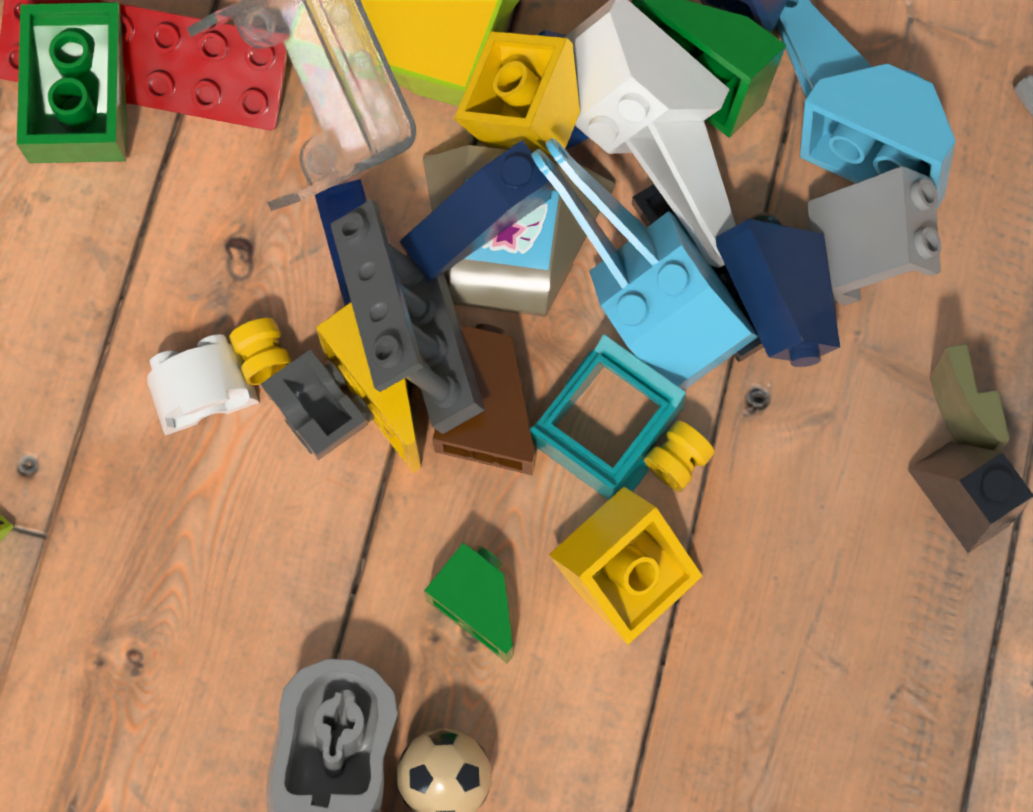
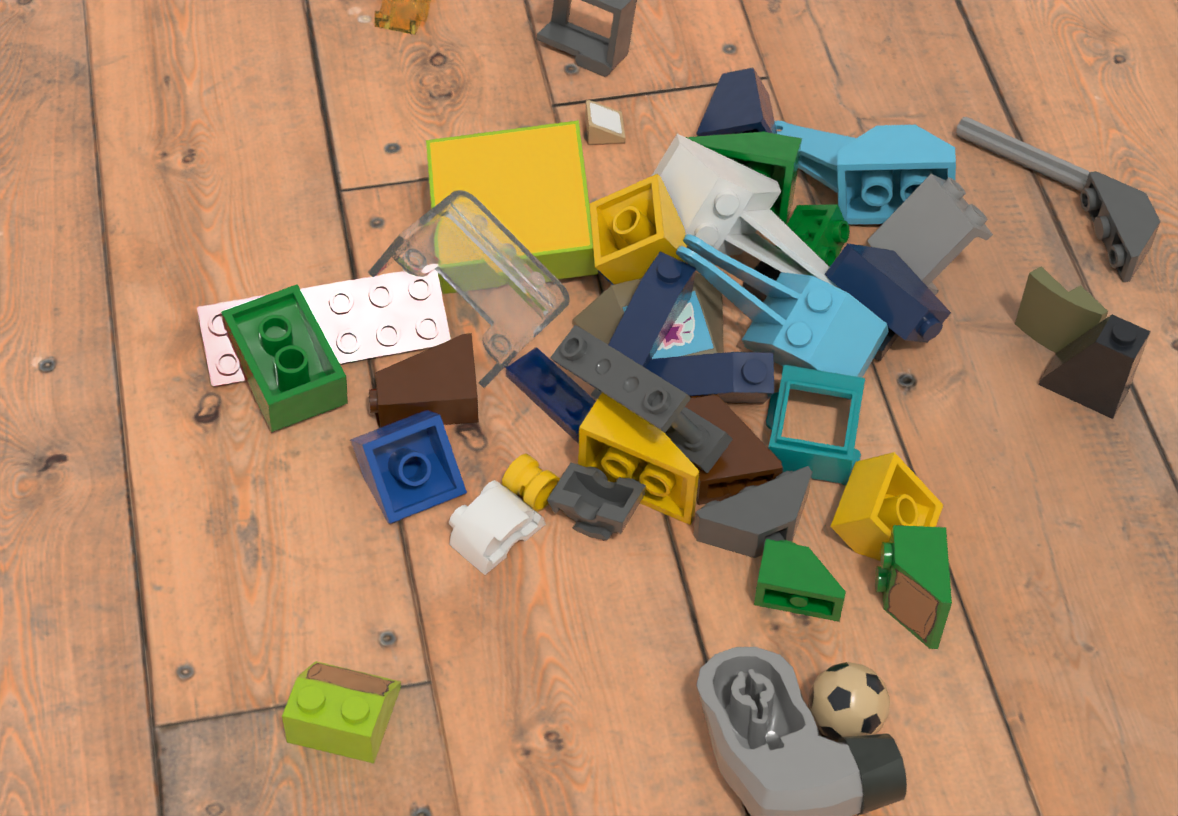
camera: 30 degrees left, 20 degrees down
yellow wheel [643,421,715,492] -> none
none -> blue slope [350,410,467,524]
none -> reddish brown slope [369,333,479,428]
none -> dark blue slope [646,352,774,404]
none -> dark grey slope [693,466,812,558]
none -> green bracket [775,204,850,267]
none -> green slope [875,525,952,649]

